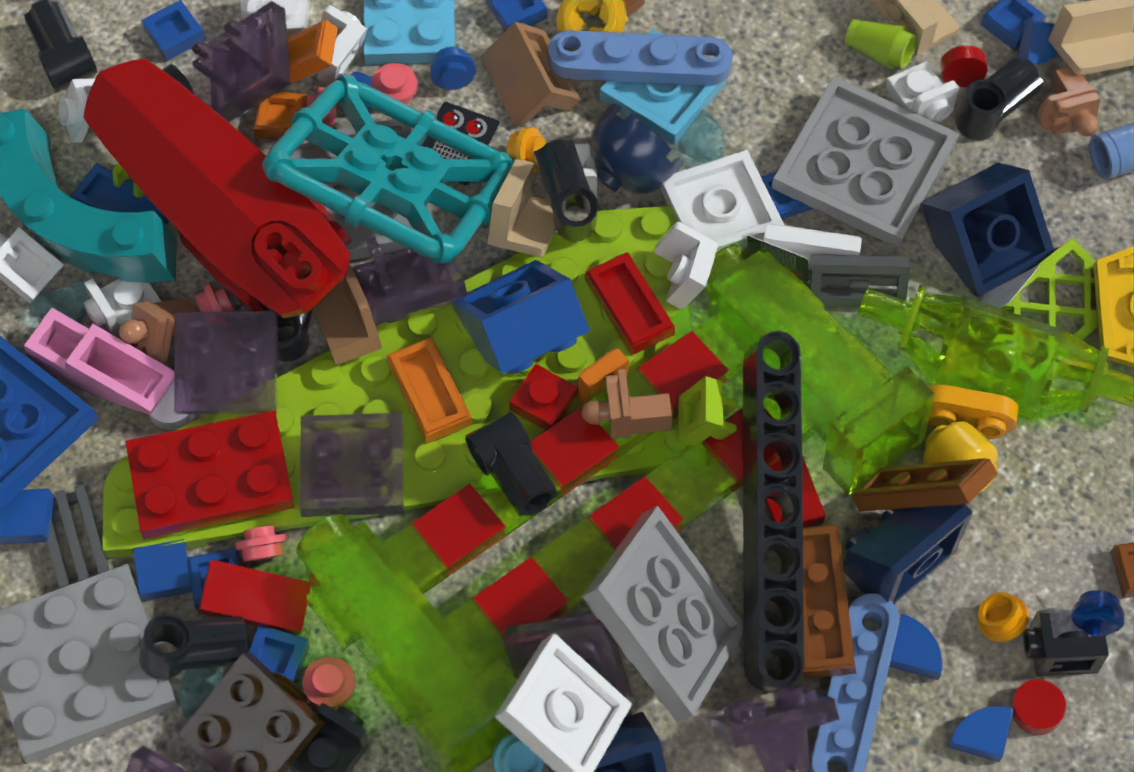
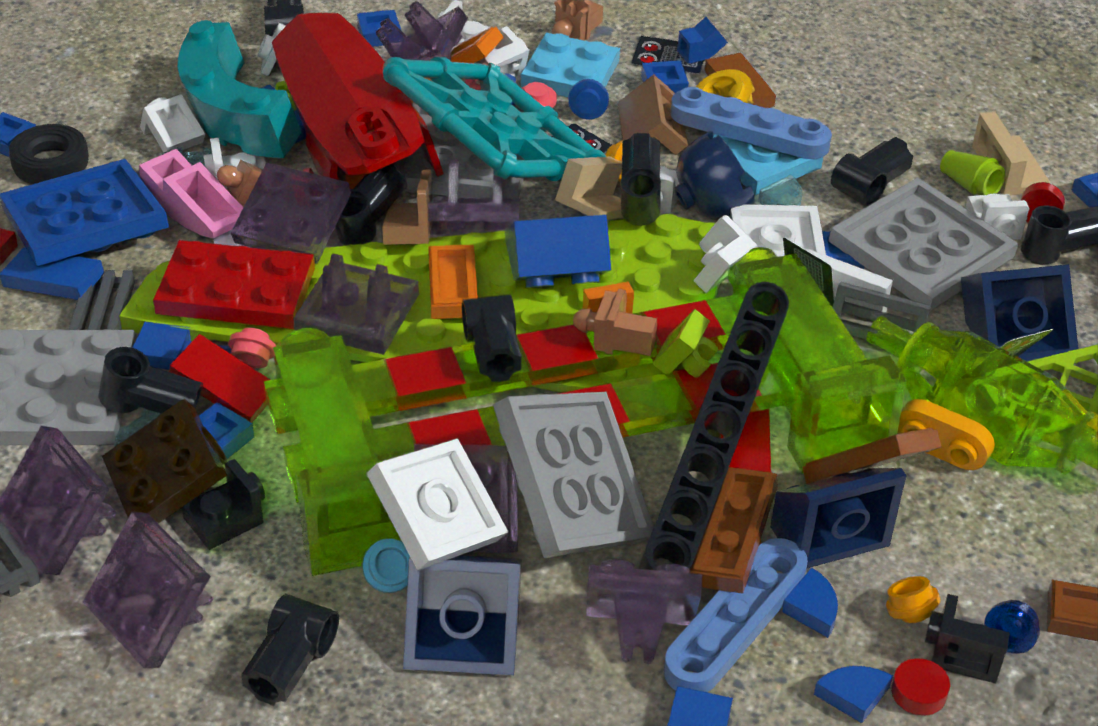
camera: 20 degrees right, 20 degrees down
coral plate [302,657,356,709] -> none
red plate [509,364,578,430] -> none
red tile [585,252,675,355] -> none
yellow head [923,421,998,492] -> none
none -> black piece [831,137,913,206]

